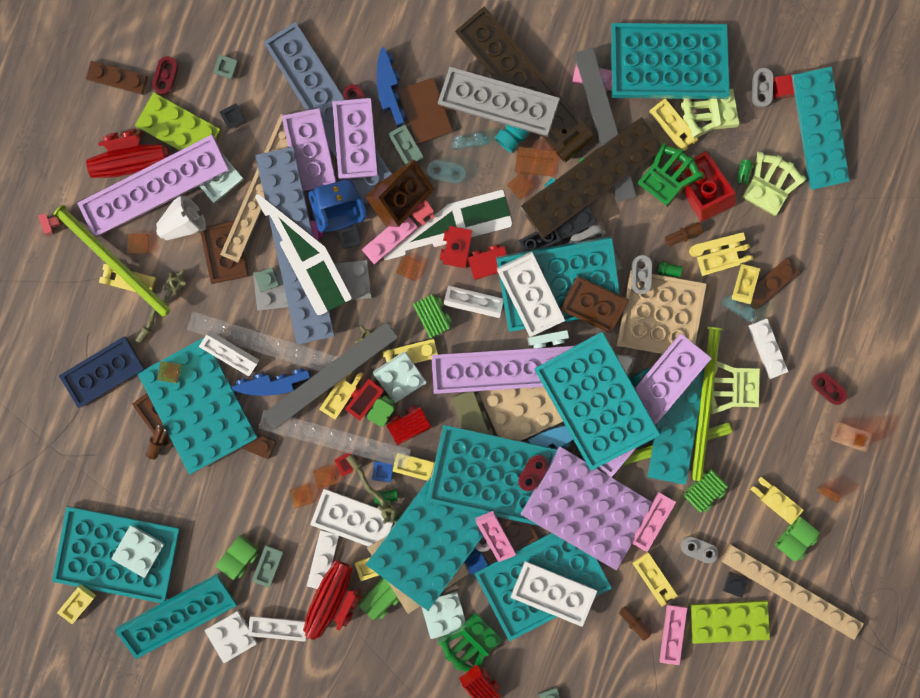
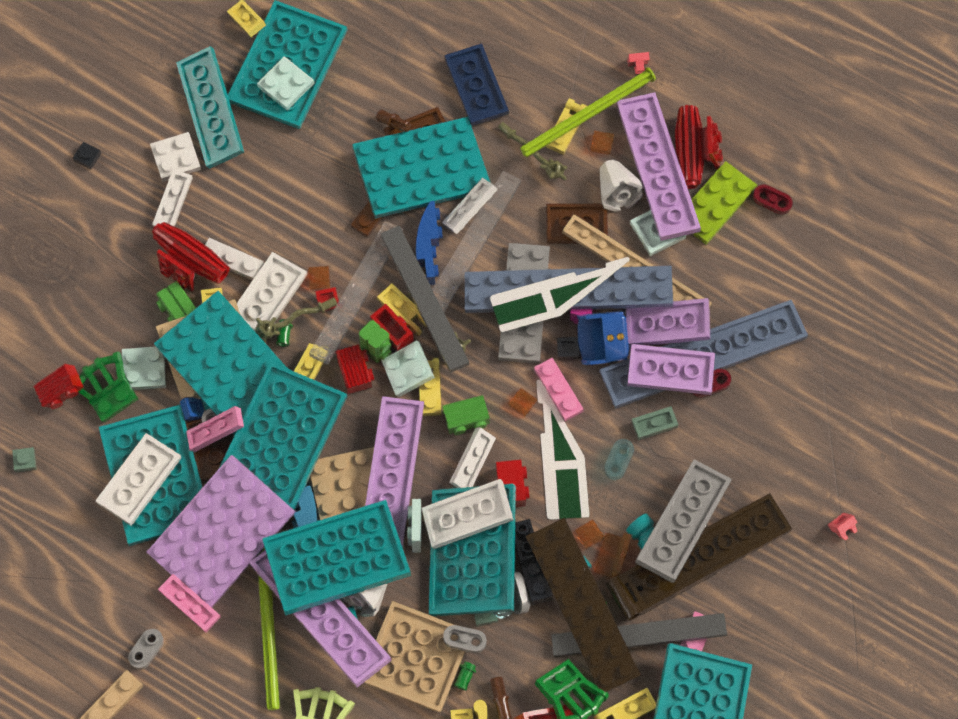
camera: 105 degrees right, 20 degrees down
reddish brown plate [86,61,148,95] -> none
clear orange plate [157,361,181,384] -> none
sand green plate [213,54,239,80] -> none
bright green brick [215,534,259,580] -> none
black plate [219,103,246,130] -> none
sand green plate [252,544,284,588] -> none
sand green plate [254,268,279,292] -> none
clear orange plate [289,484,314,509] -> none
reddish brown slope [365,160,435,227] -> none
blue plate [372,461,394,482] -> none
blue slope [377,47,407,128] -> none
reddish brown tile [397,78,453,145] -> none
coral tile [412,199,434,225] -> none
red brick [440,226,472,268] -> none
clear light blue plate [451,133,489,150] -> none
olive brick [451,391,493,435] -> none
dark red plate [518,454,548,491] -> none
reddish brown tile [560,275,629,334] -> none
reddish brown axle [619,606,652,641] -> none
light yellow plate [632,552,678,607] -> none
teal plate [647,370,704,485] -> none
bright pink plate [659,604,687,665] -> none
bright green brick [682,468,728,513] -> none
lime plate [690,600,770,644] -> none
lime axle [691,327,723,481] -> none
black plate [723,572,748,598] -> none

